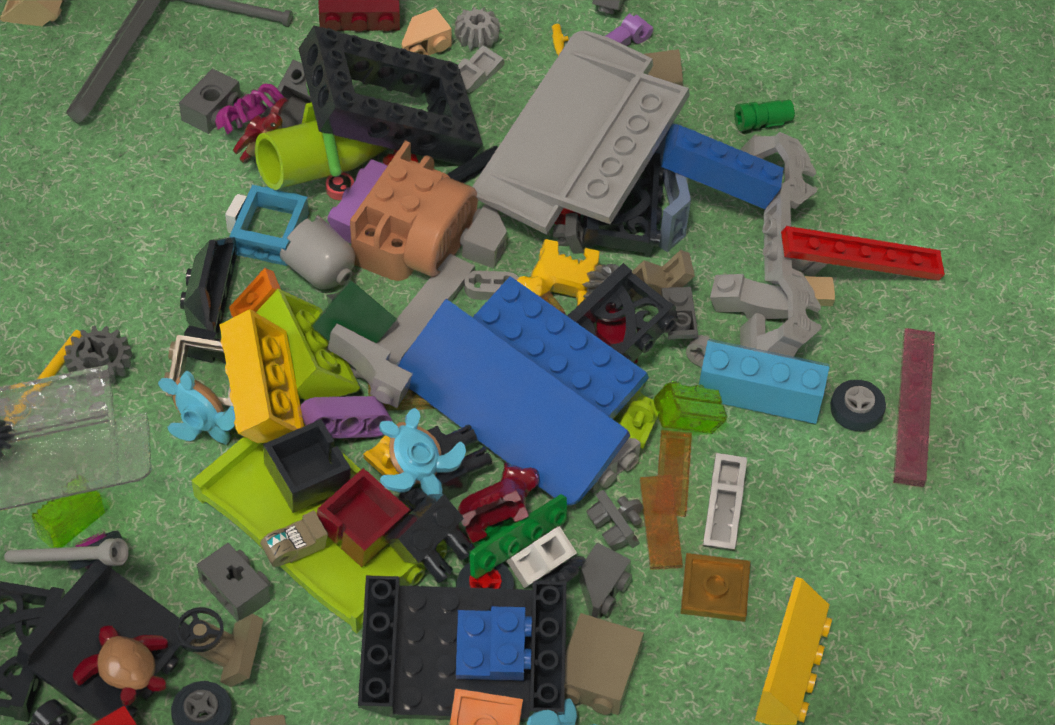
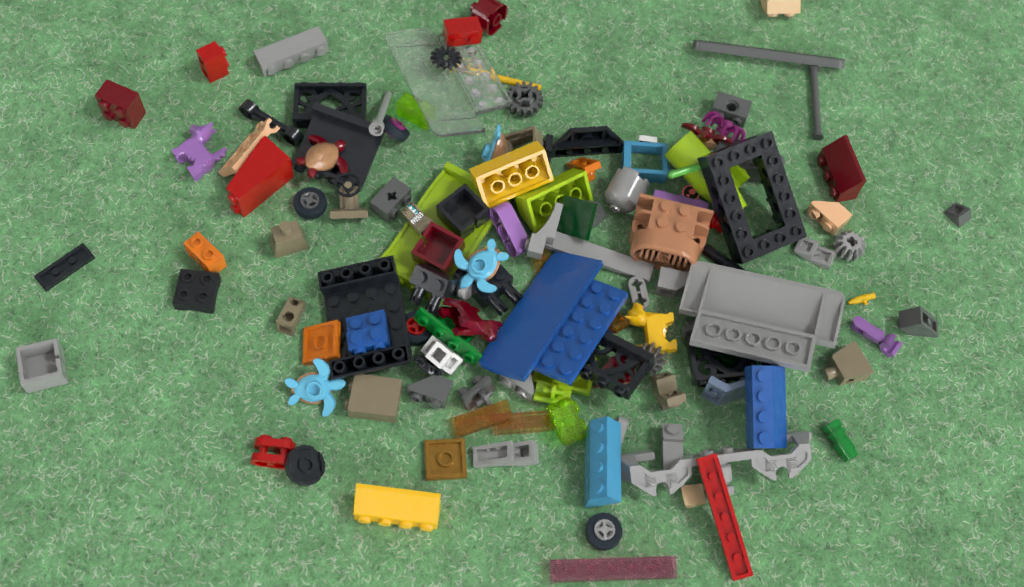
camera: 75 degrees right, 10 degrees up
dark grey slope [661,287,698,339] -> none

